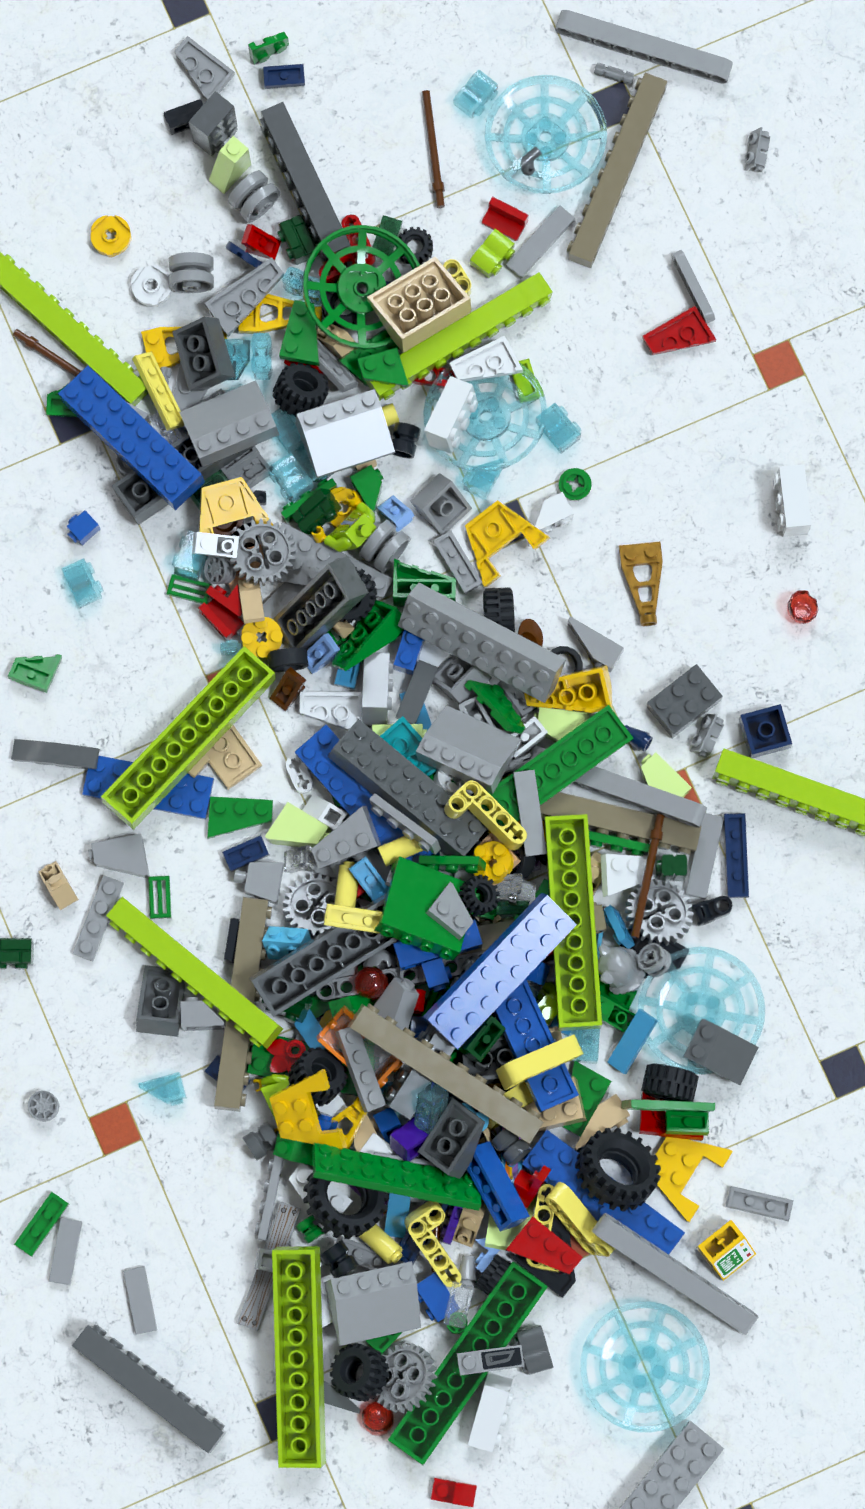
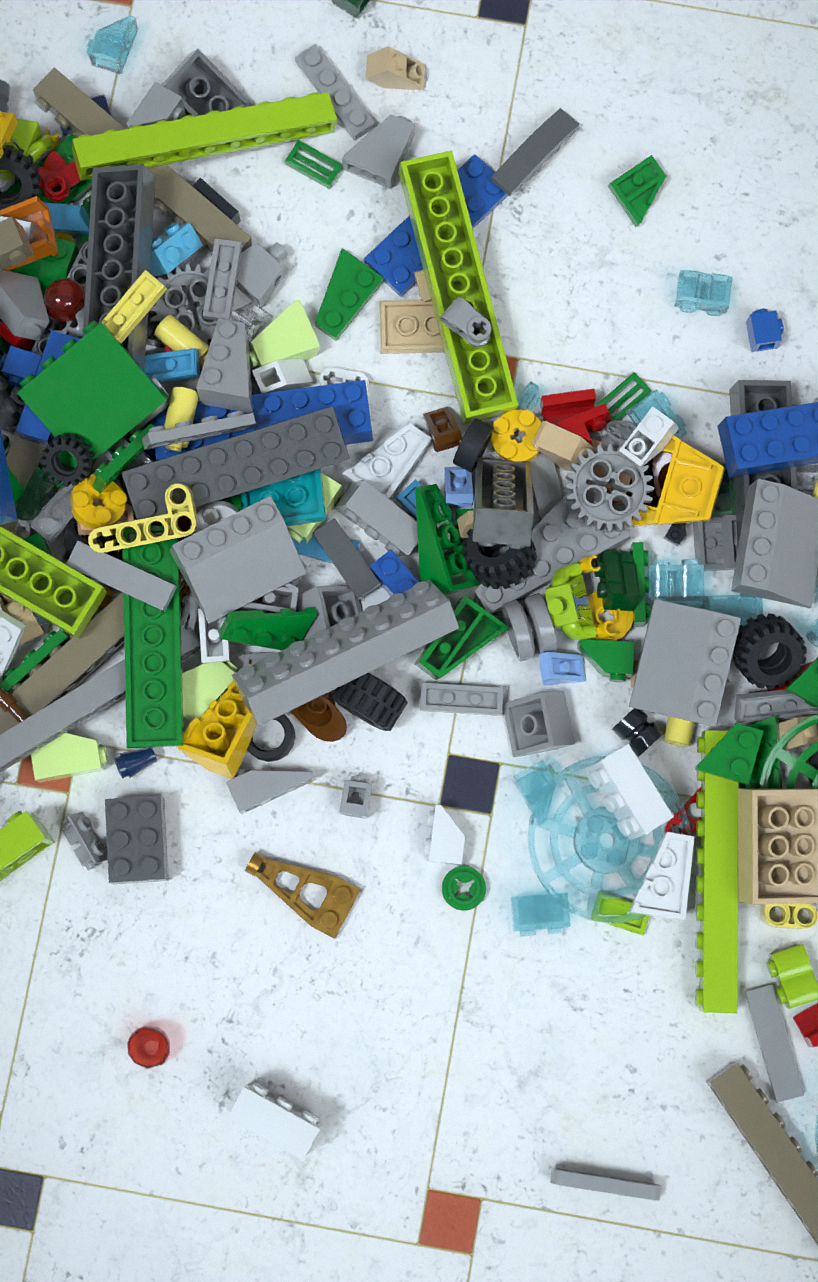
camera: 120 degrees right, 0 degrees up
dark blue plate [222,835,269,872] -> none
light grey wing [426,882,473,940] -> none
yellow wing [465,500,550,587] -> none
red wing [642,306,717,355] -> none
dark blue brick [739,704,792,758] -> none
none -> light grey plate [203,239,242,321]
none -> light grey brick [339,776,372,819]
none -> light grey piece [440,297,491,347]

